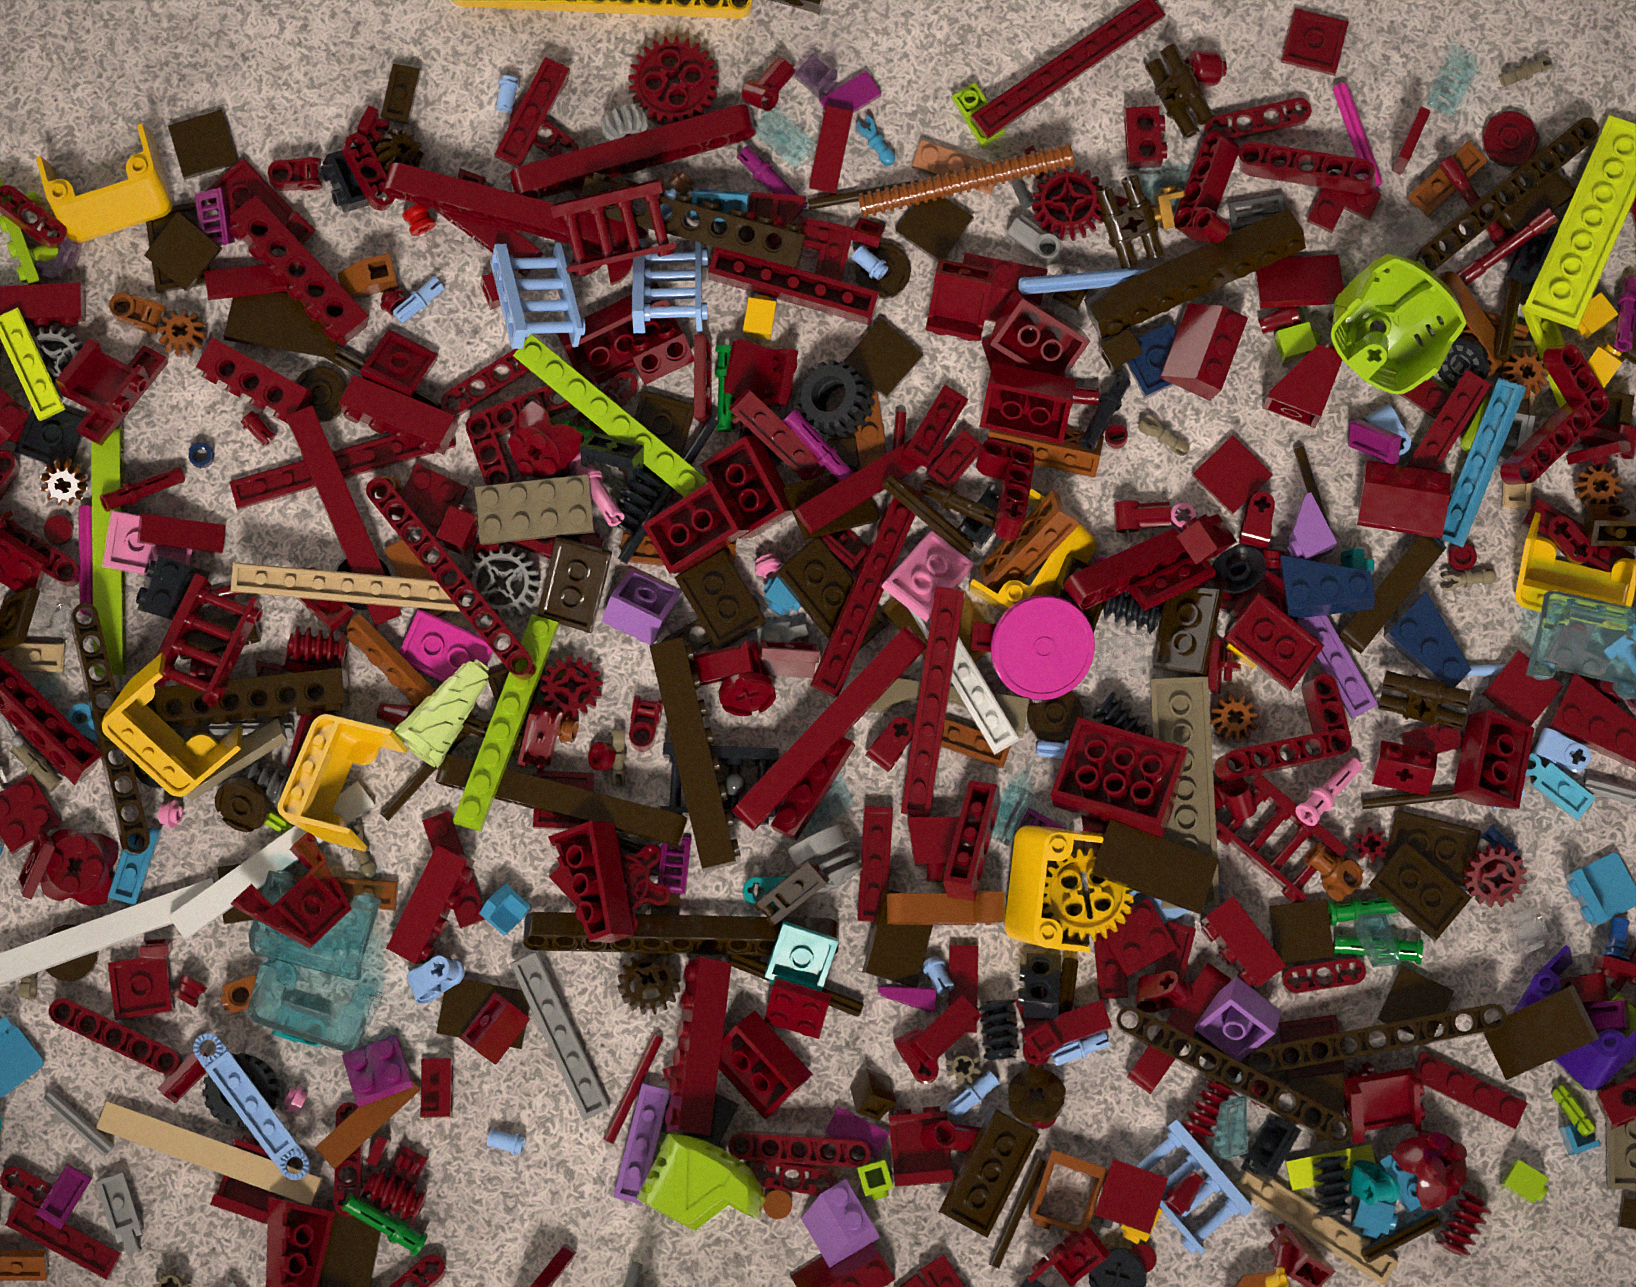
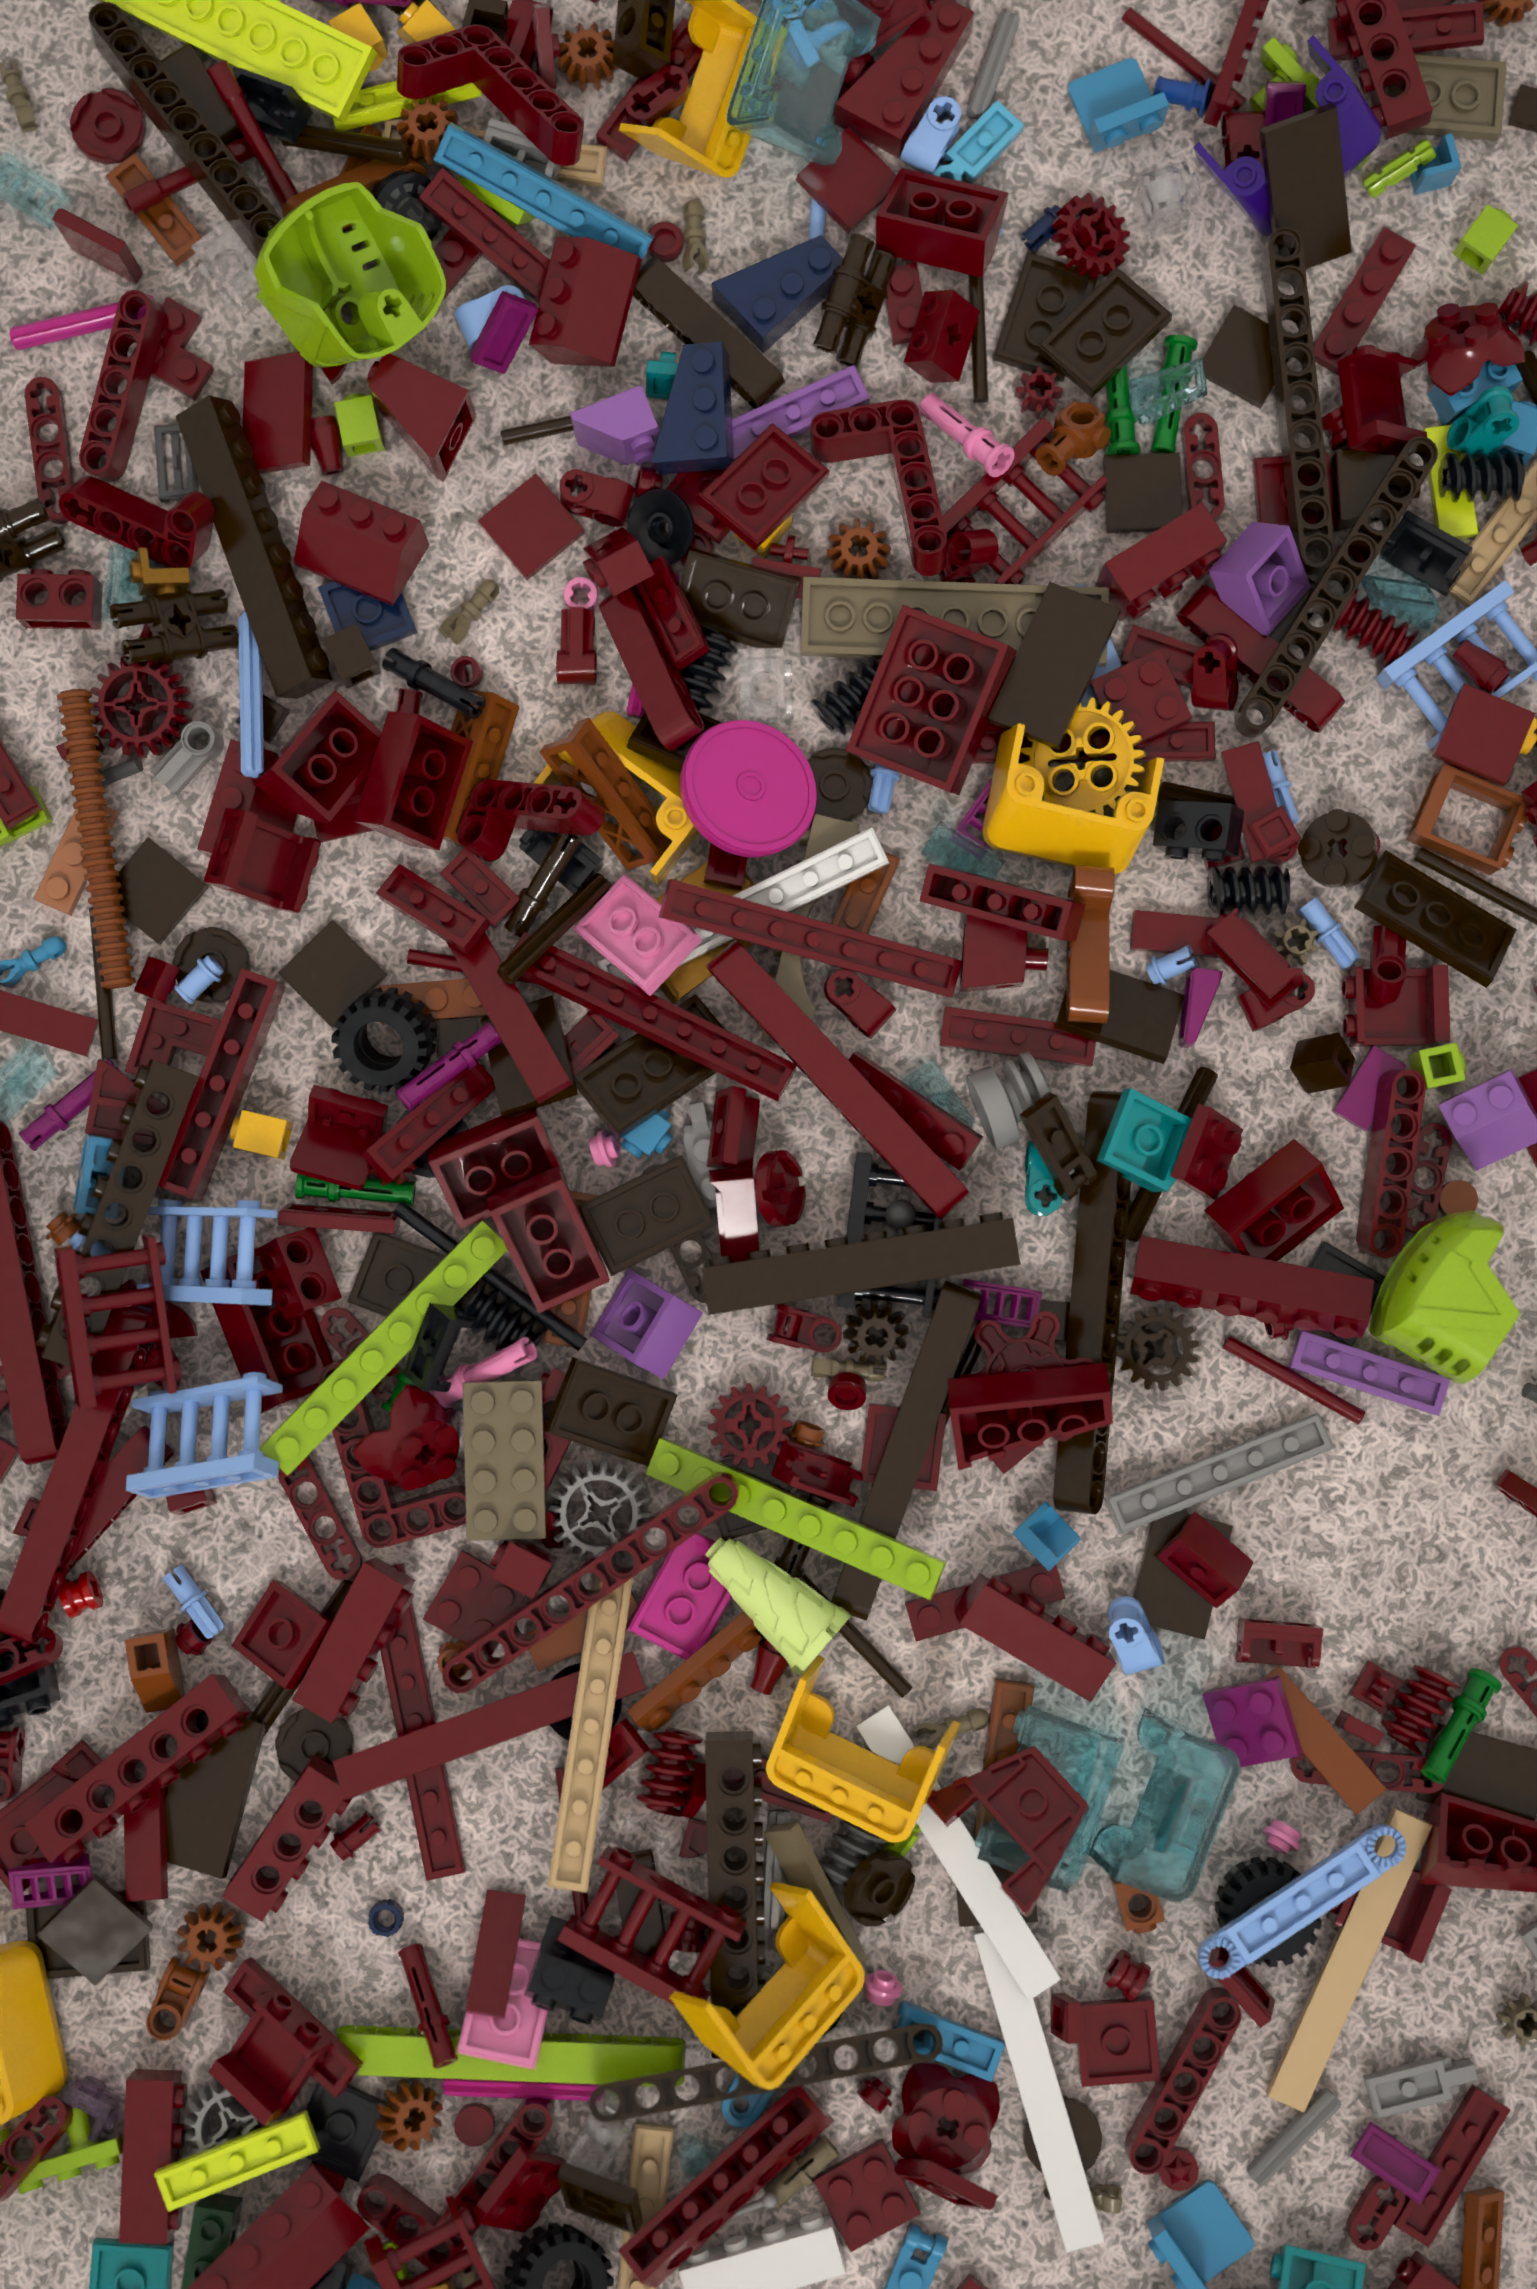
camera: 85 degrees left, 5 degrees up
light blue pin [487,1129,526,1156] -> none
none -> dark brown gear [843,1299,909,1366]
none -> dark red plate [856,2076,893,2114]
none -> dark red tile [1158,2146,1199,2191]

